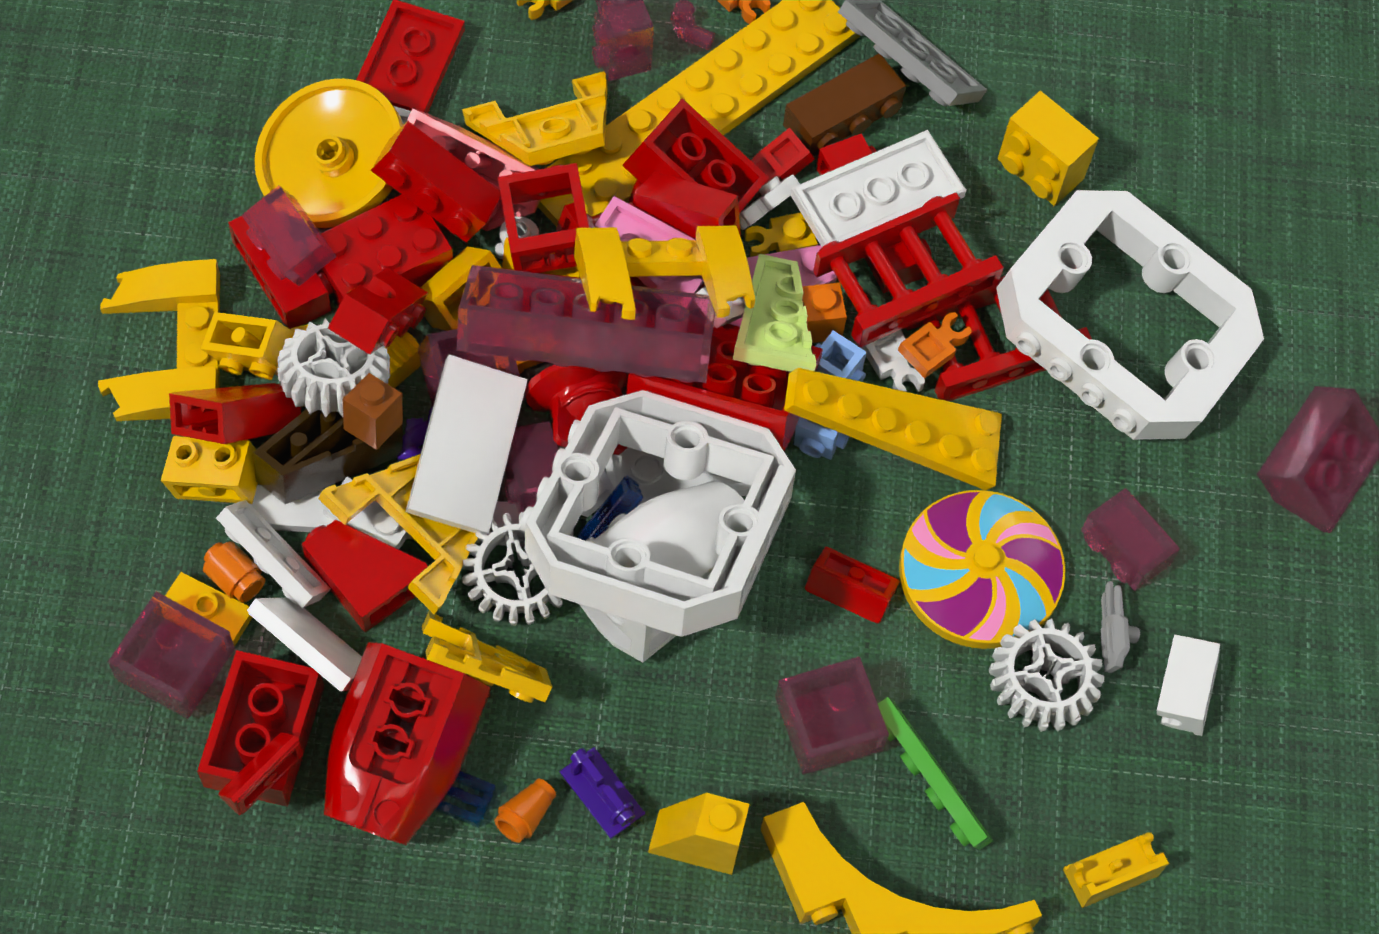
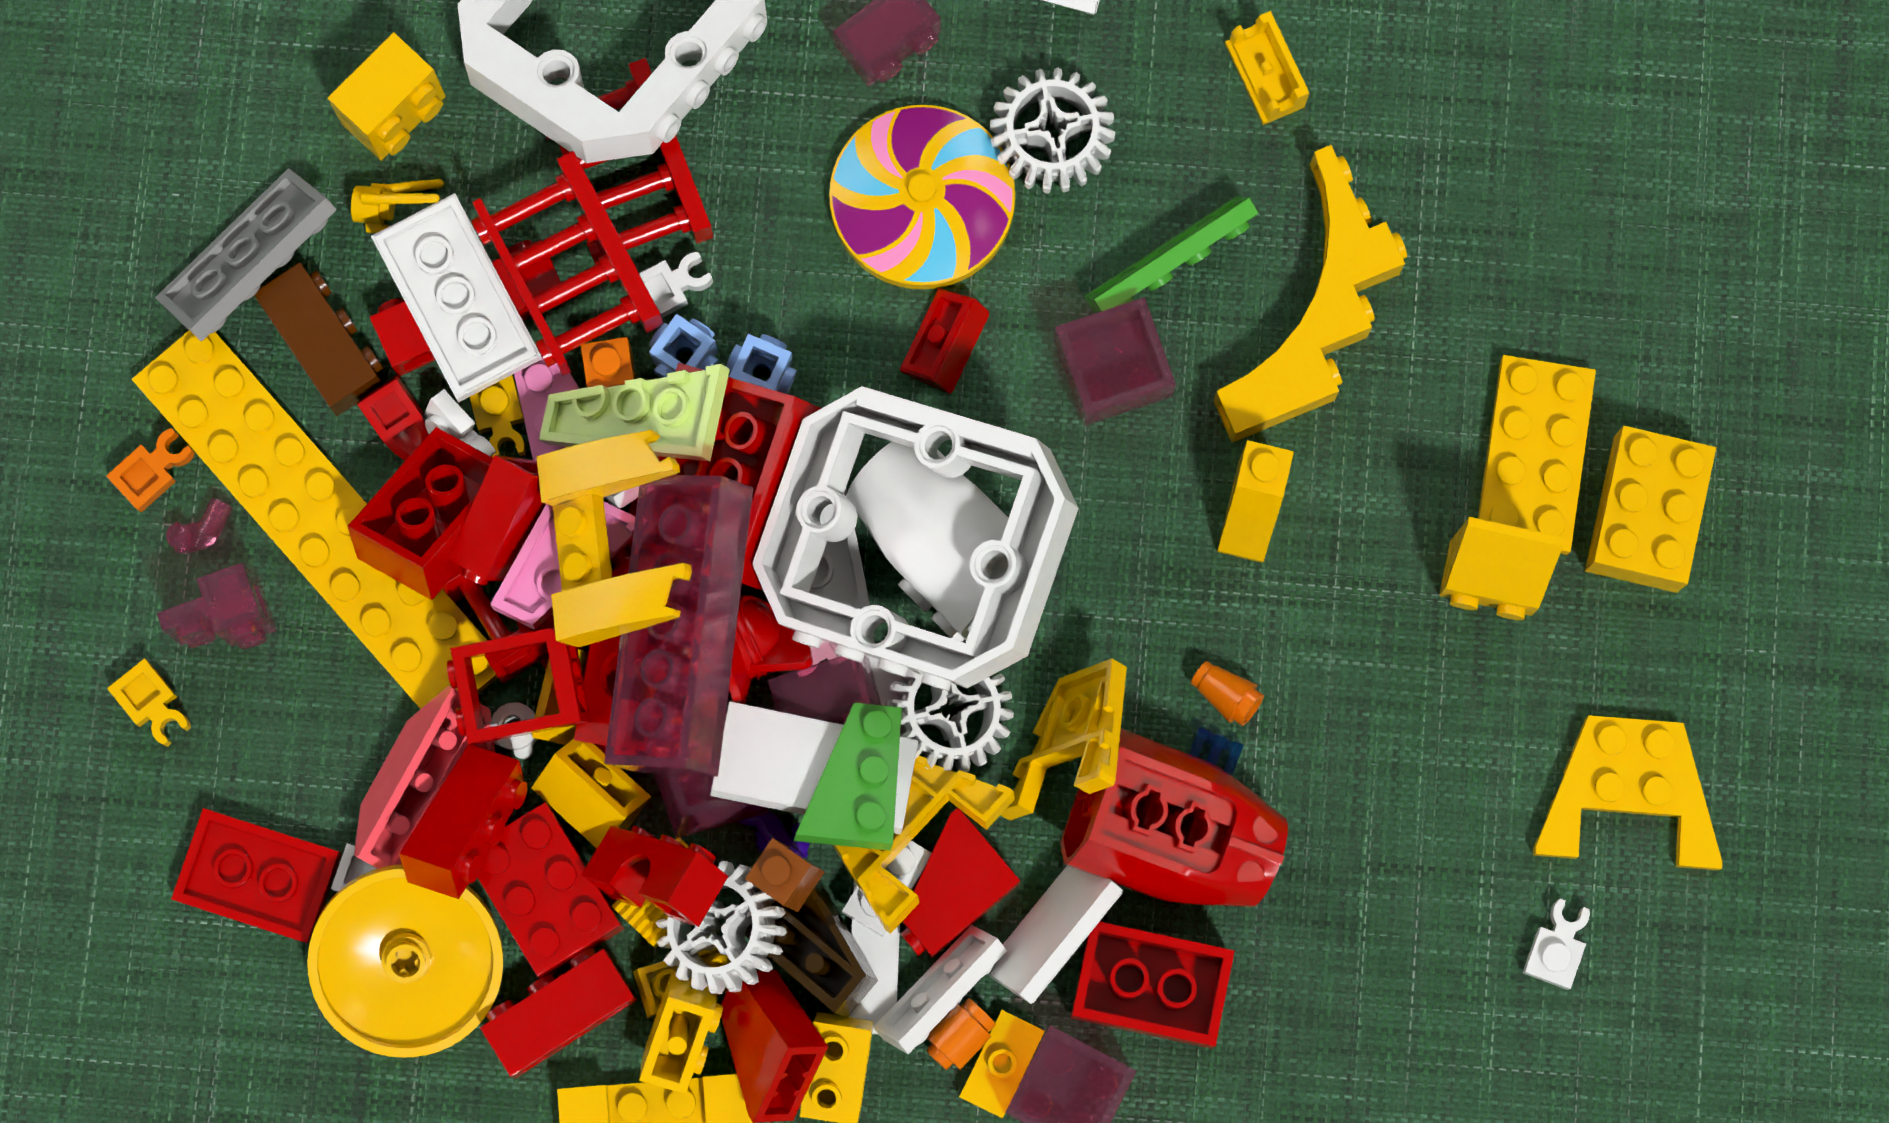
camera: 85 degrees left, 15 degrees up
red slope [218,733,303,816] -> none
clear pink piece [242,185,336,286] -> none
yellow wing [462,71,608,166] -> none
dark purple hinge [559,747,645,839] -> none
clear blue tile [577,475,644,541] -> none
yellow wing [784,368,1002,491] -> none
orange plate [898,312,972,379] -> none
light grey piece [1101,581,1140,673] -> none
none -> yellow plant [351,179,444,234]
none -> bright green wing [794,703,902,851]

